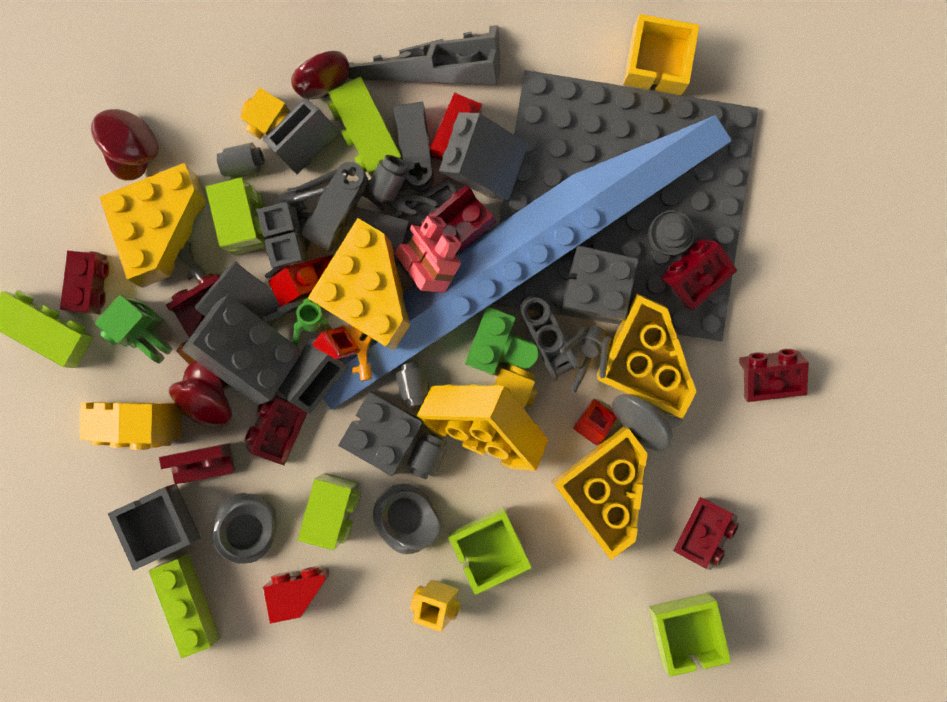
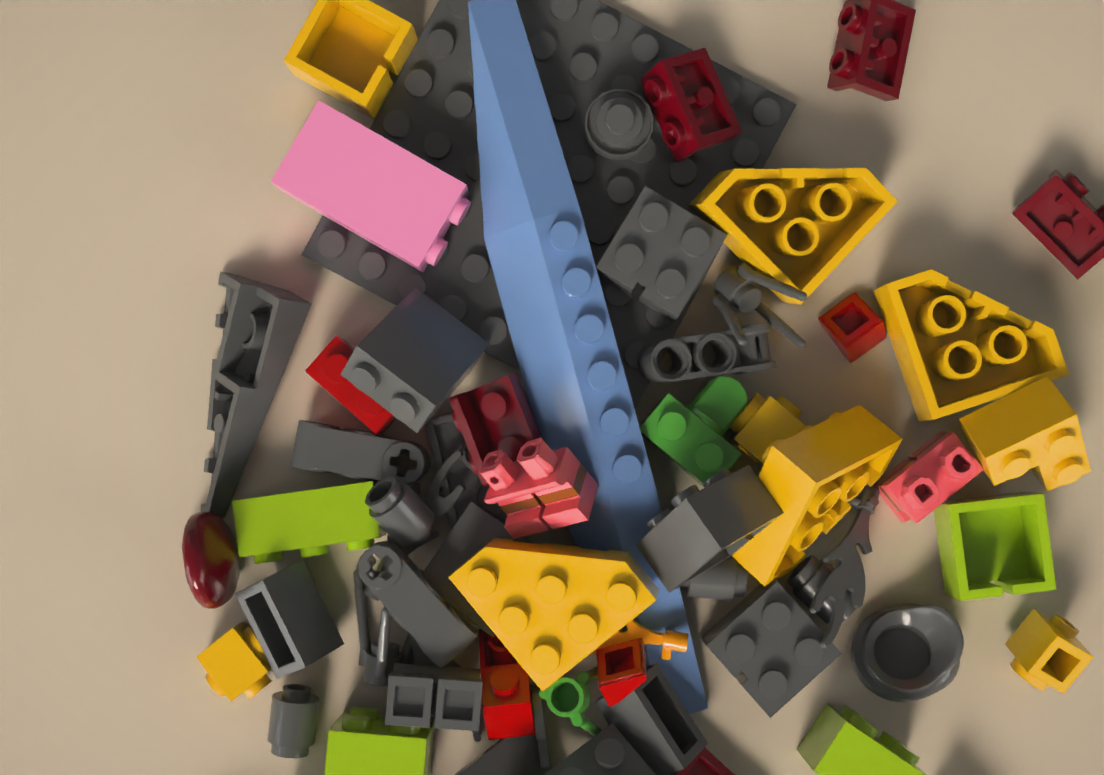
camera: 65 degrees left, 0 degrees up
dark grey piece [612,394,683,451] -> none
none -> bright pink brick [270,100,471,272]
none -> dark grey piece [636,465,784,593]
none -> dark grey piece [810,486,880,648]
none -> coral hips [873,431,984,523]
none -> yellow brick [959,376,1091,492]

